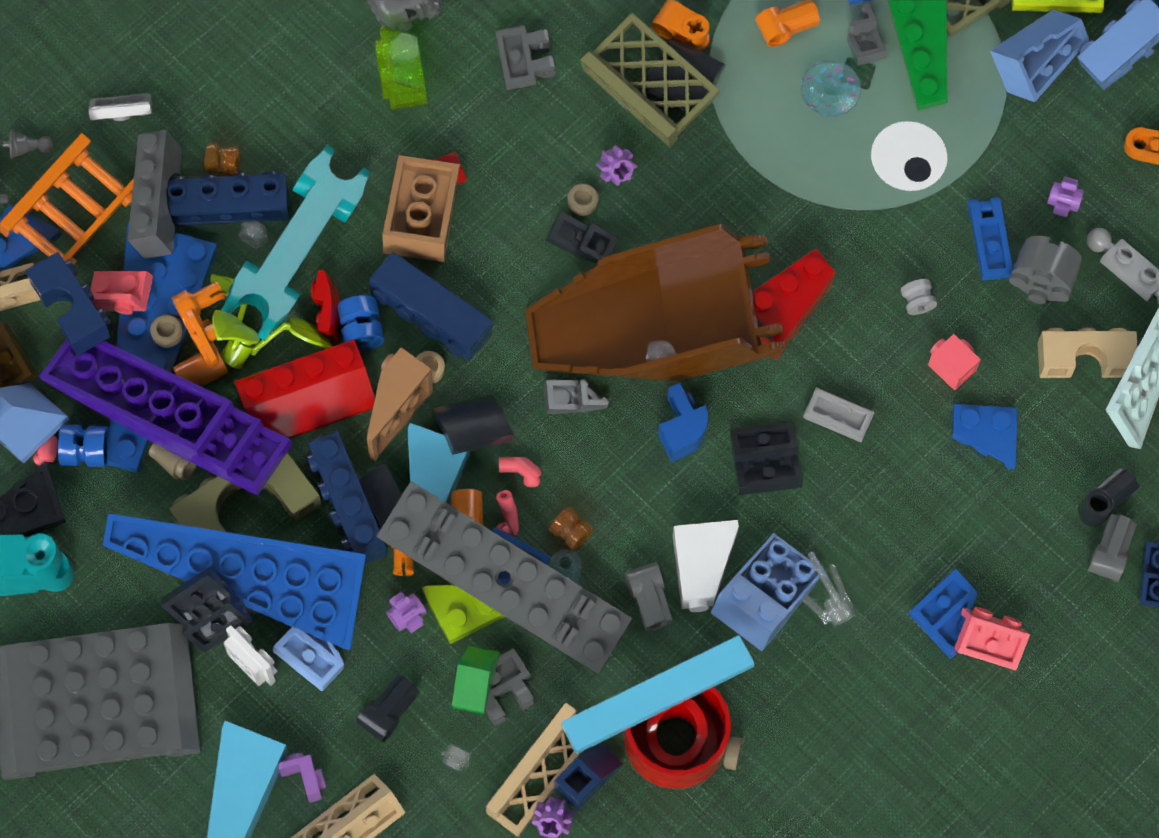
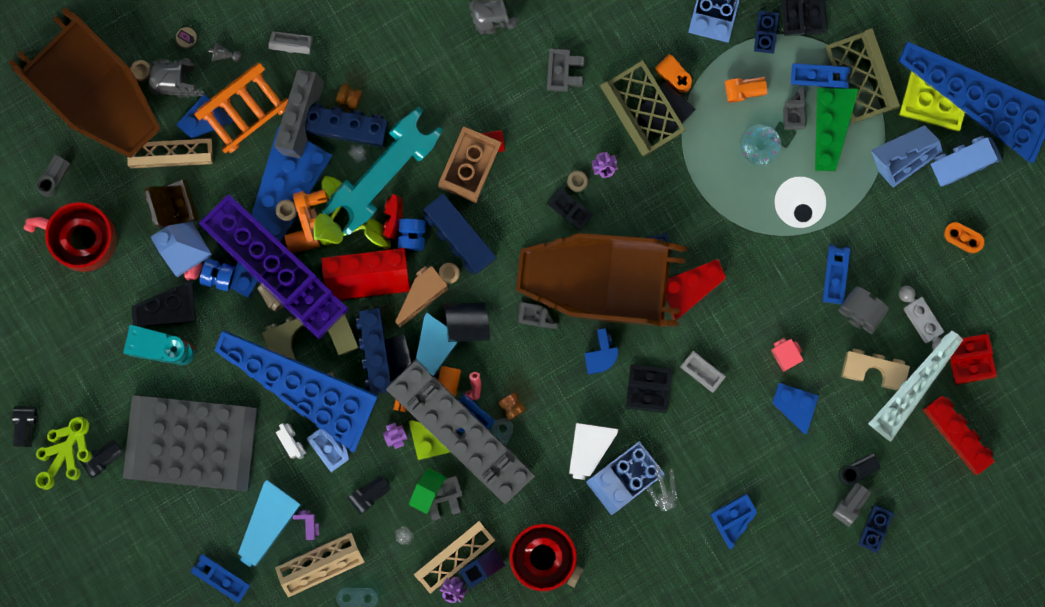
camera: 15 degrees right, 15 degrees up
dark blue arch [25,252,111,356] -> none
coral bracket [90,271,153,314] -> none
black slope [161,567,252,653] -> none
clear neon green slope [375,27,427,110] -> none
coral arm [499,457,542,487] -> none
medium azure tile [561,635,755,754] -> none
dark grey piece [625,562,673,630] -> none
clear plate [646,340,676,362] -> none
light grey wheel [900,279,938,315] -> none
coral bracket [954,607,1030,670] -> none
medium lavender gear [1047,176,1084,217] -> none

